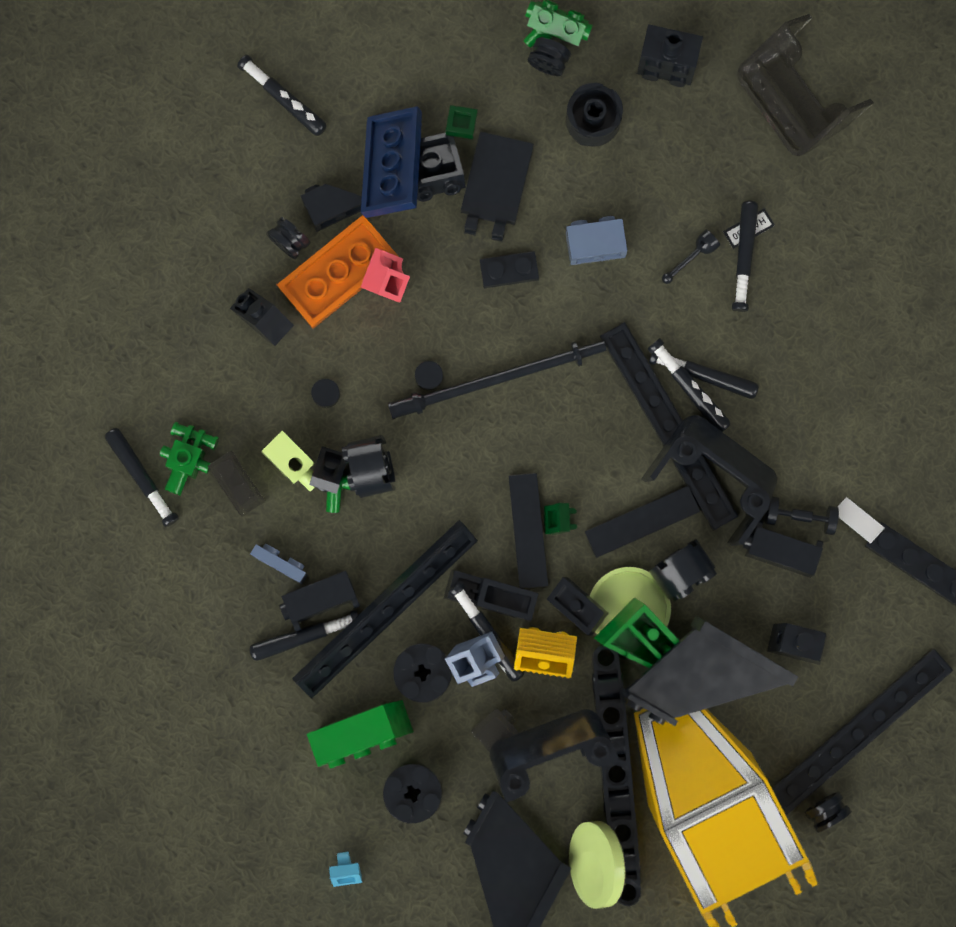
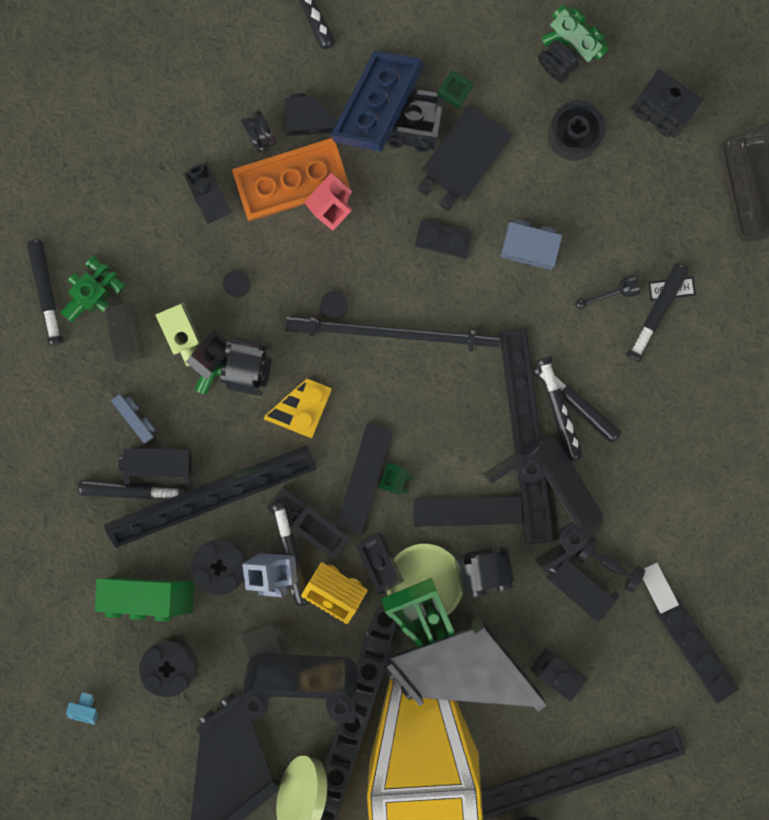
camera: 15 degrees right, 5 degrees up
none -> yellow wing [264,379,332,438]

